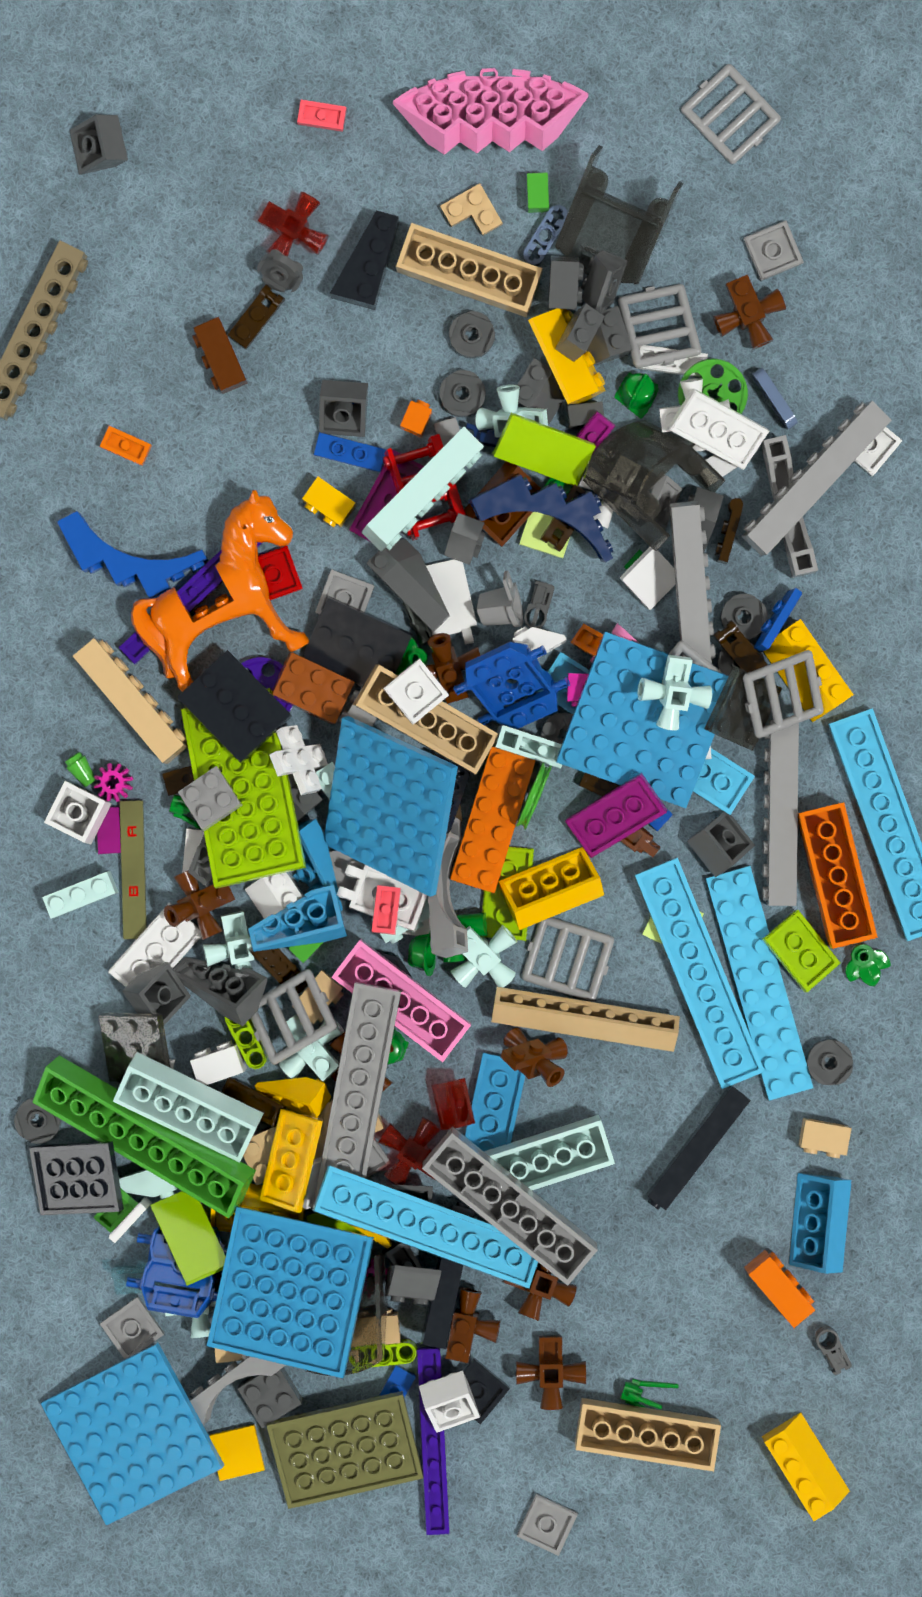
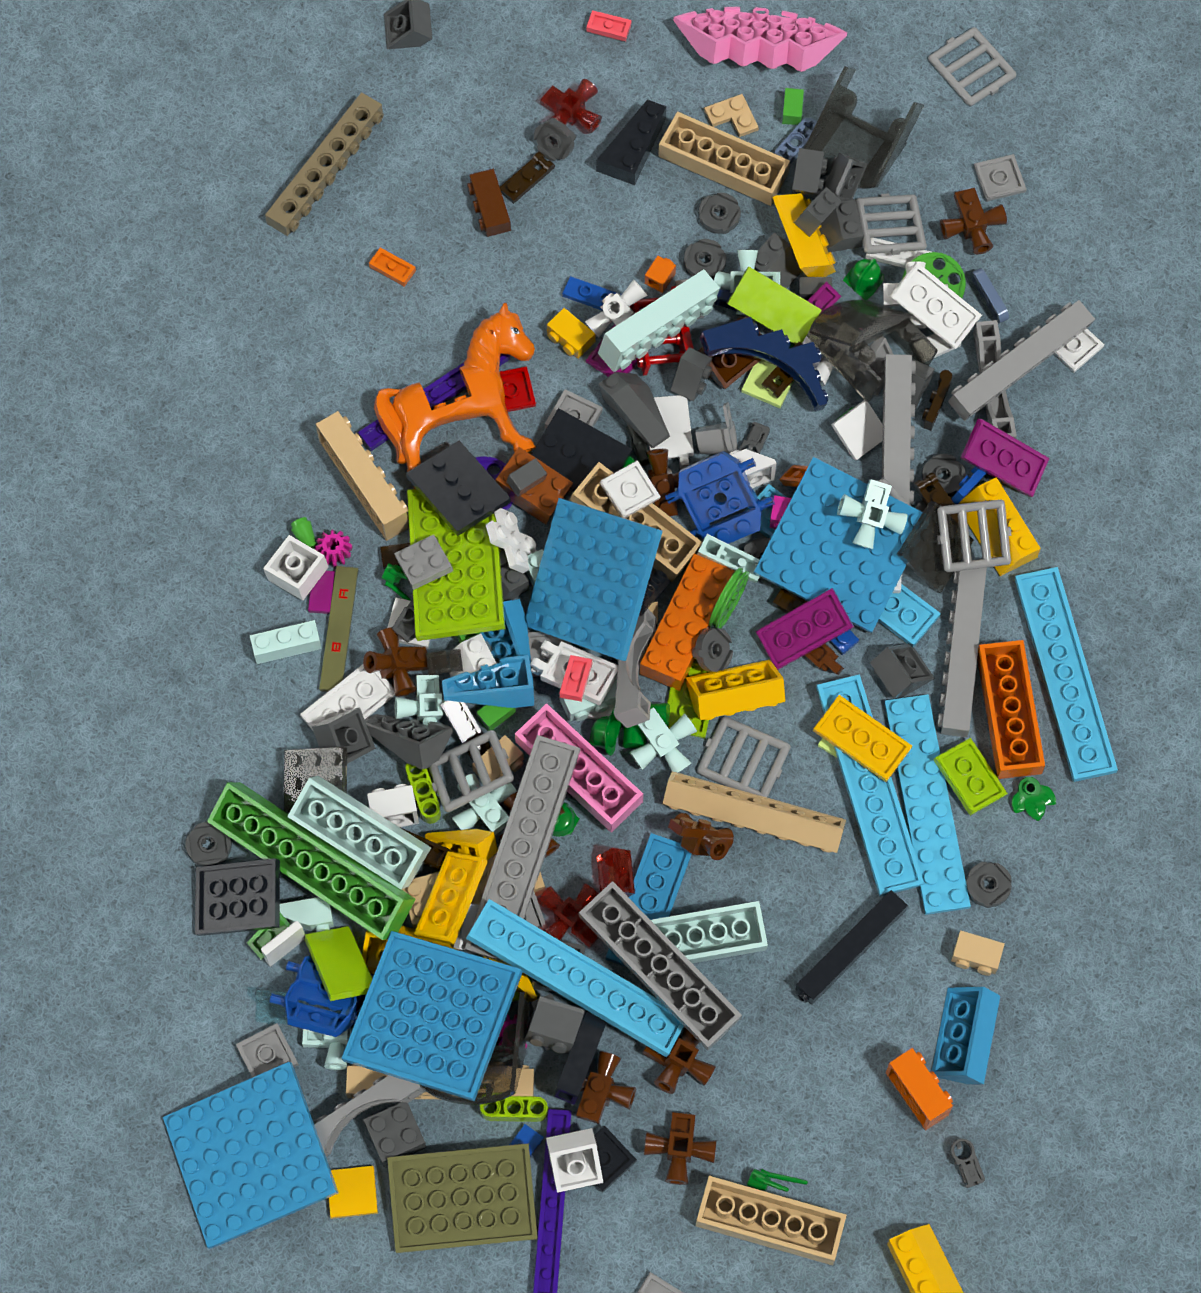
camera: 10 degrees right, 20 degrees down
blue arch [57,511,208,599] -> none
dark grey slope [319,380,368,437] -> none
none -> clear smoke brick [426,649,463,675]
none -> dark grey piece [506,458,547,497]
none -> white brick [585,280,648,337]
none -> dark grey plate [692,628,733,672]
none -> yellow tile [813,695,913,782]
none -> magenta tile [961,419,1050,497]

